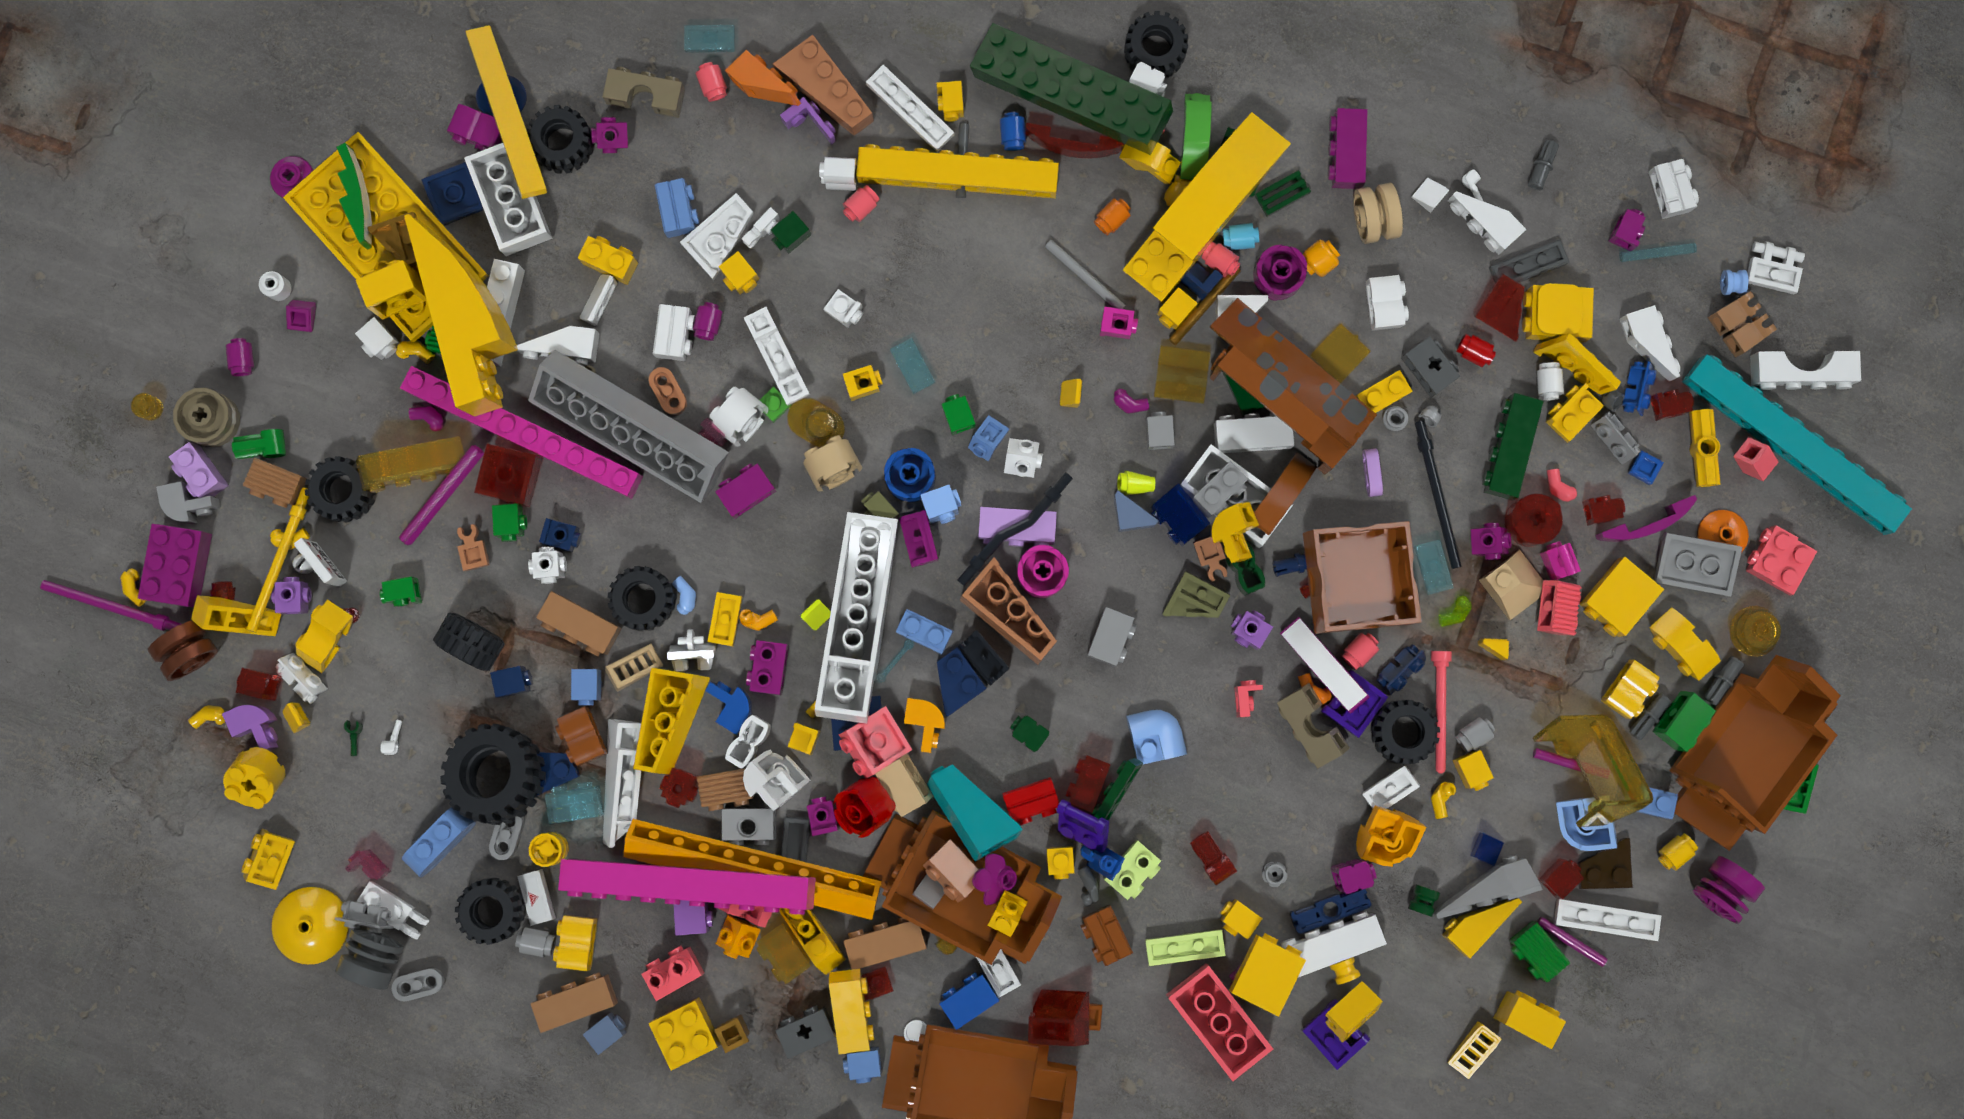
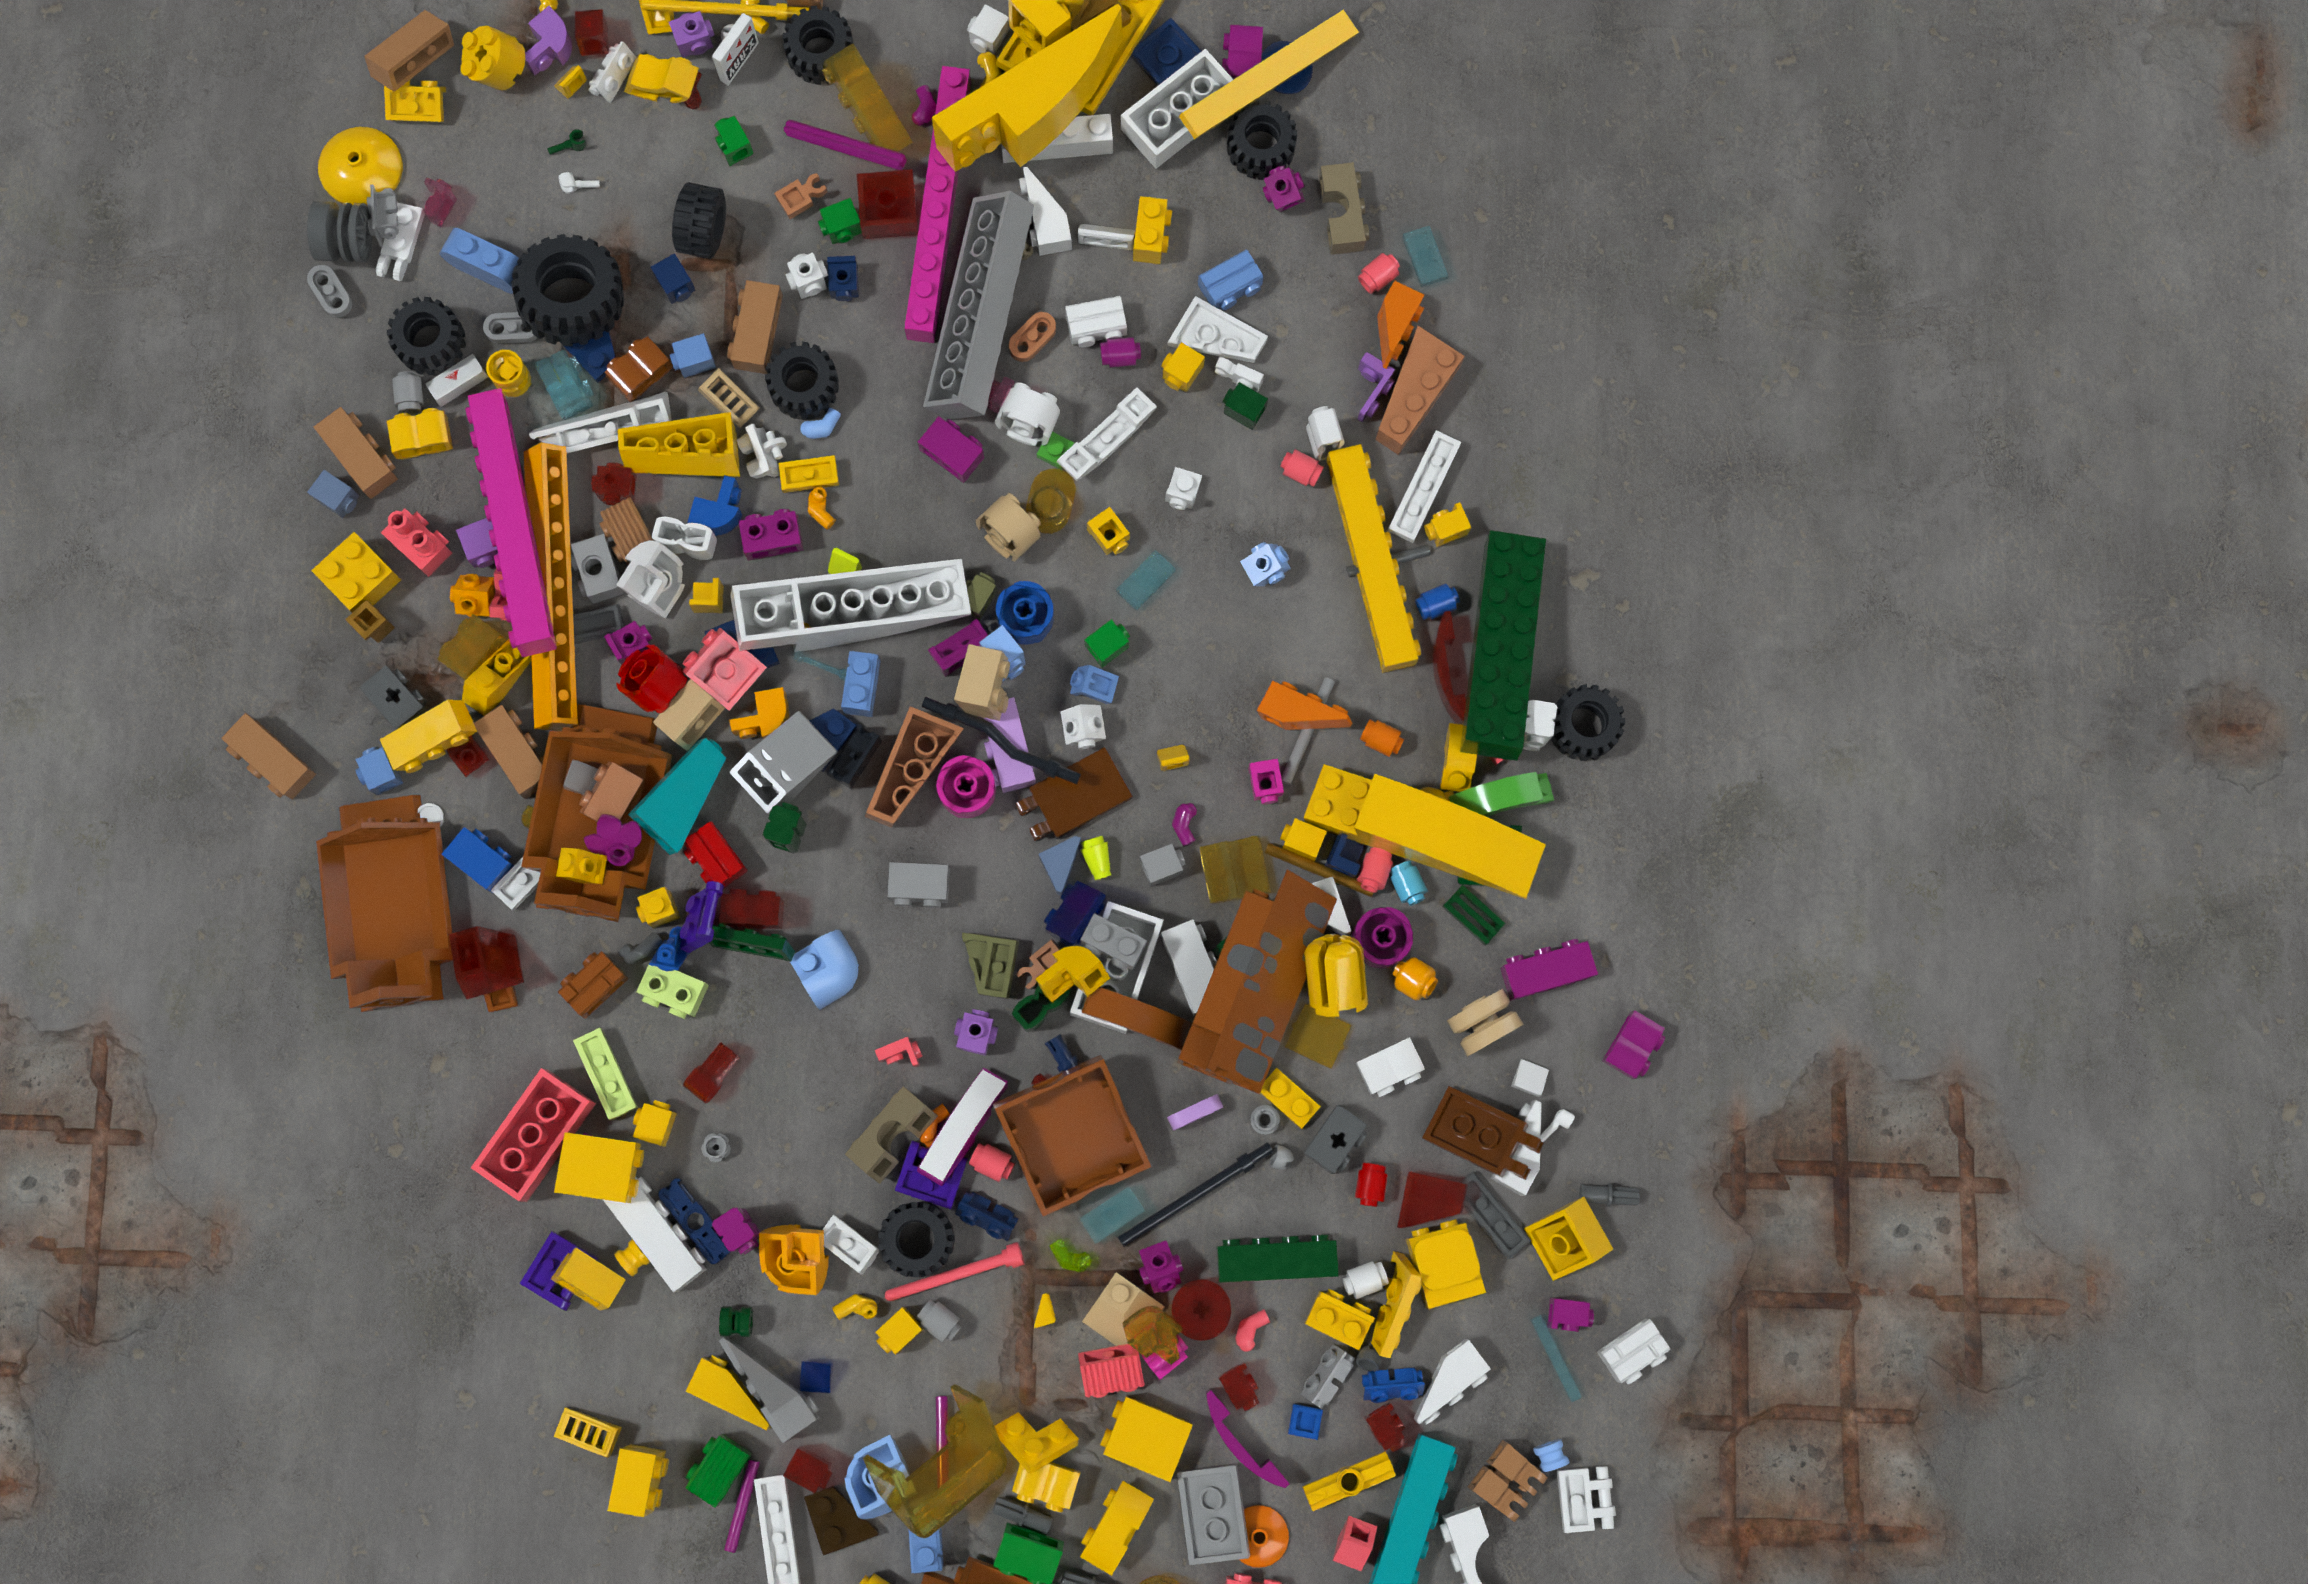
camera: 65 degrees right, 5 degrees down
none -> medium nougat brick [364,10,454,92]
none -> light grey slope [729,711,838,814]
none -> tan brick [954,644,1010,721]
none -> yellow plate [994,1412,1079,1474]
none -> reddish brown tile [1015,747,1133,841]
none -> clear yellow brick [1122,1306,1183,1365]
none -> light blue brick [1240,542,1291,586]
none -> orange slope [1257,680,1353,730]
none -> yellow cylinder [1304,934,1368,1017]
none -> reddish brown tile [1422,1086,1544,1180]
none -> yellow slope [1524,1197,1613,1281]
none -> magenta brick [1602,1010,1666,1079]

